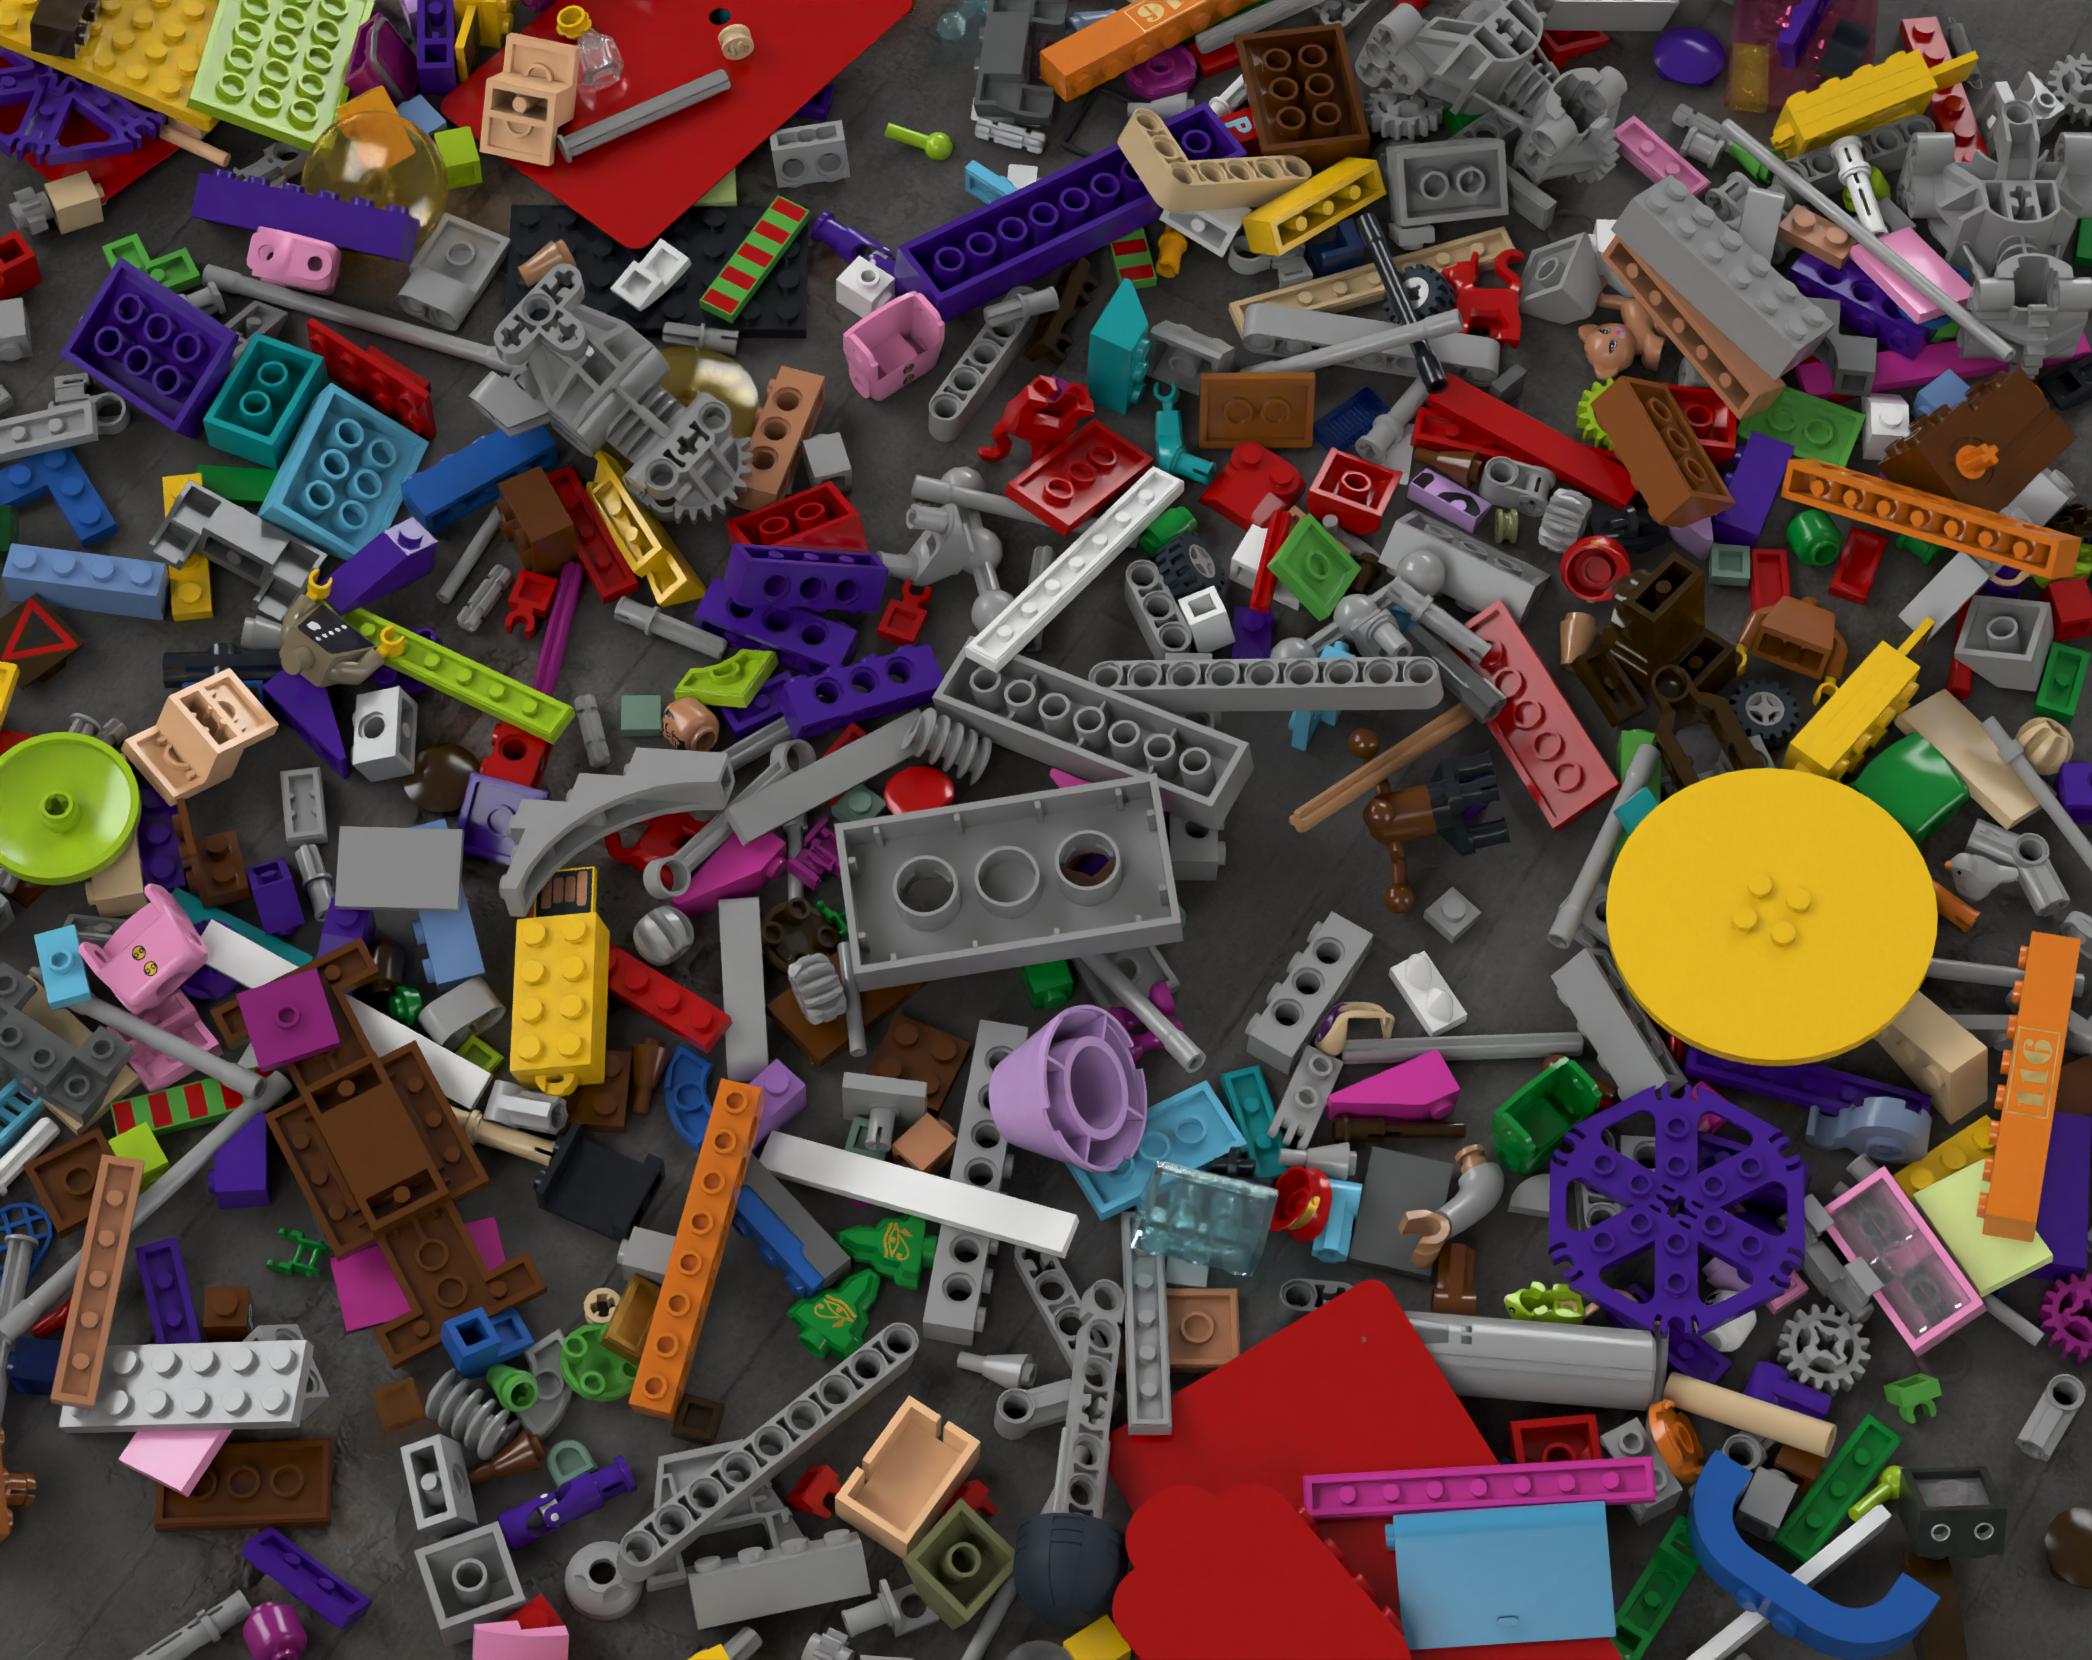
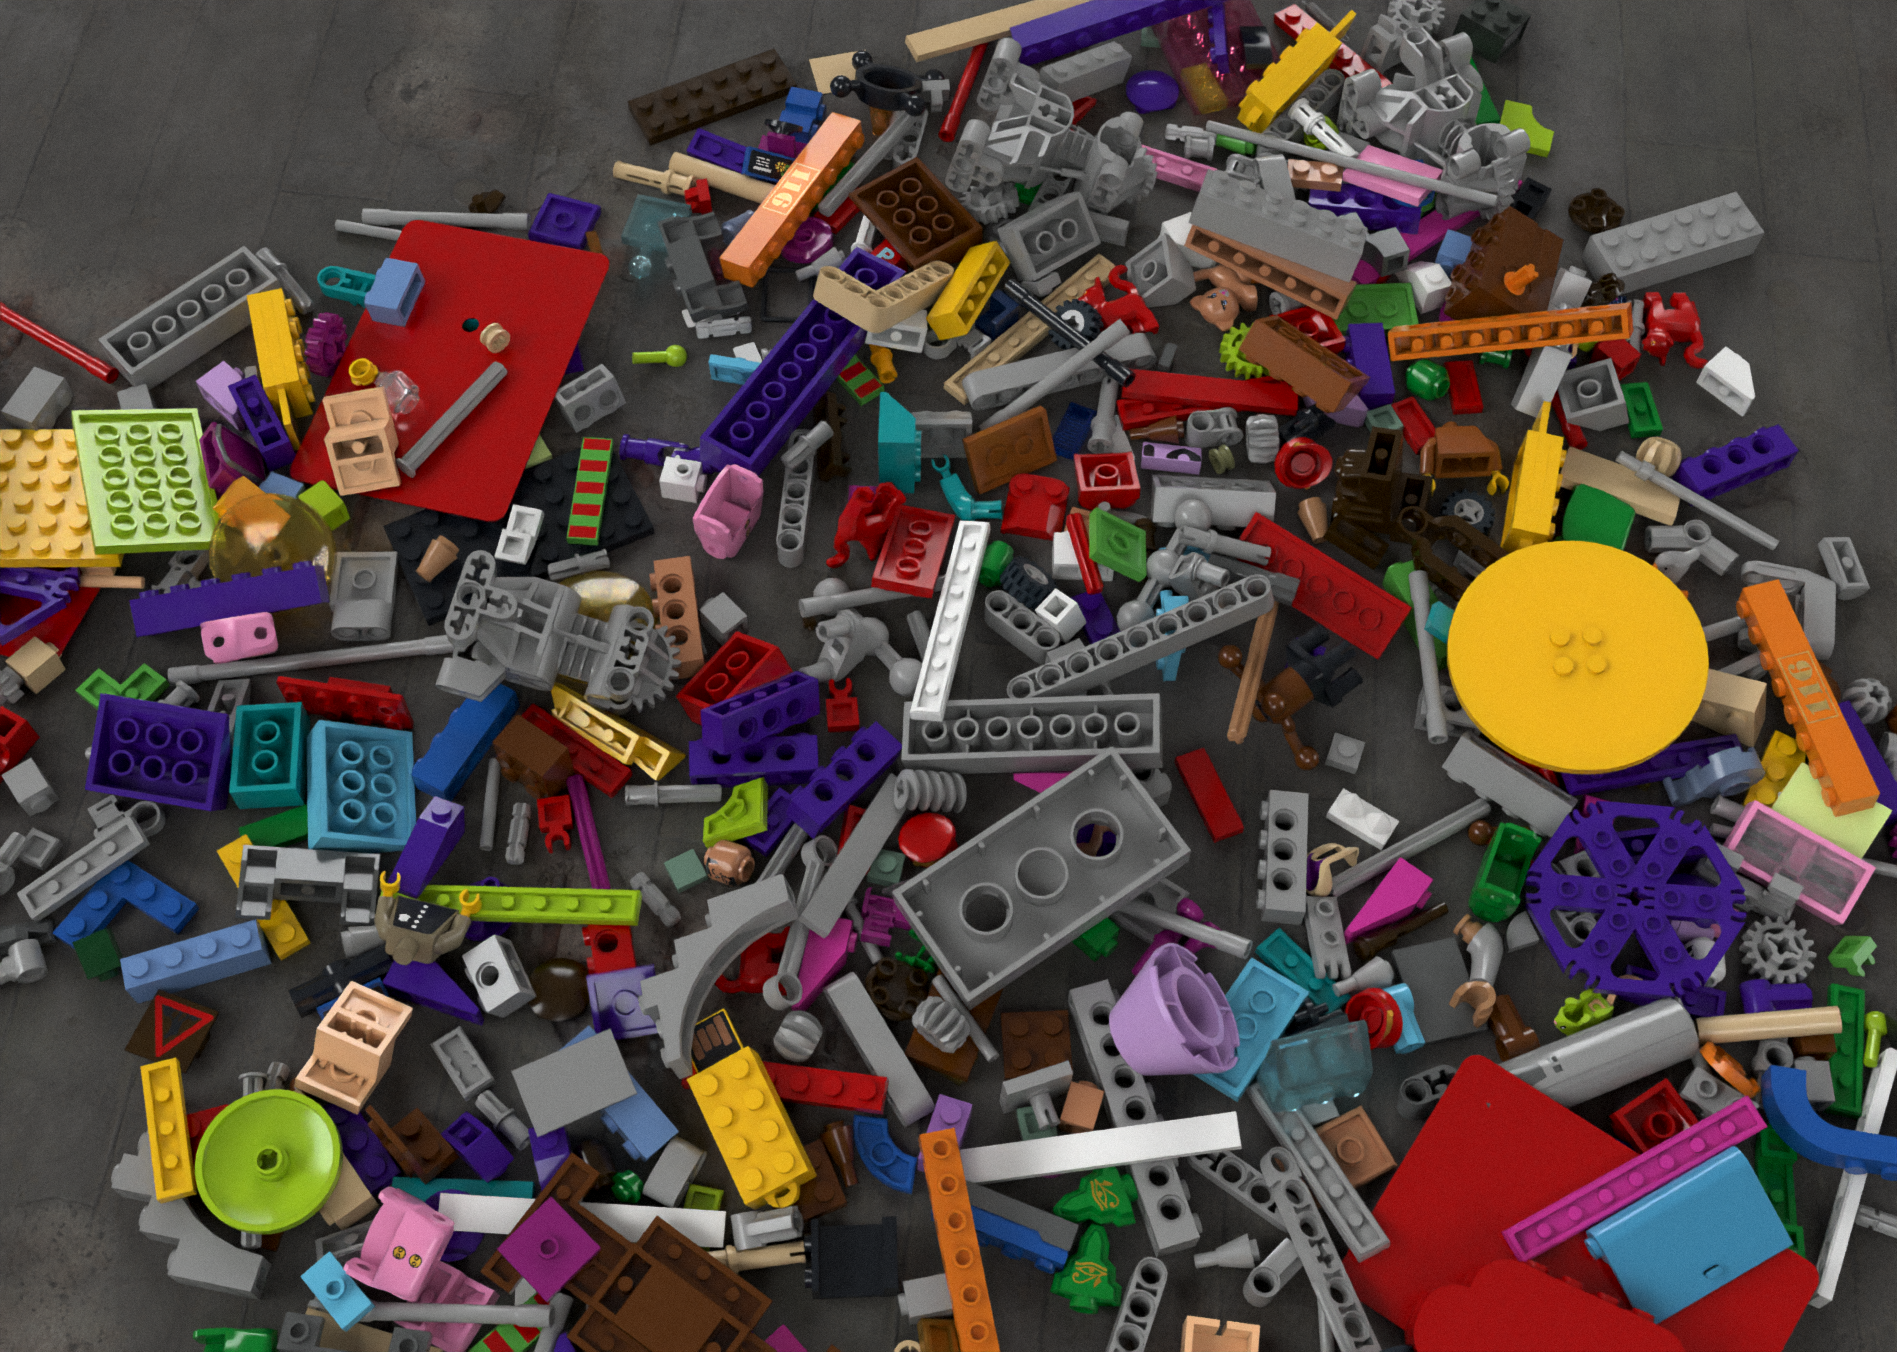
camera: 25 degrees left, 0 degrees up
none -> red tile [1174,747,1244,843]

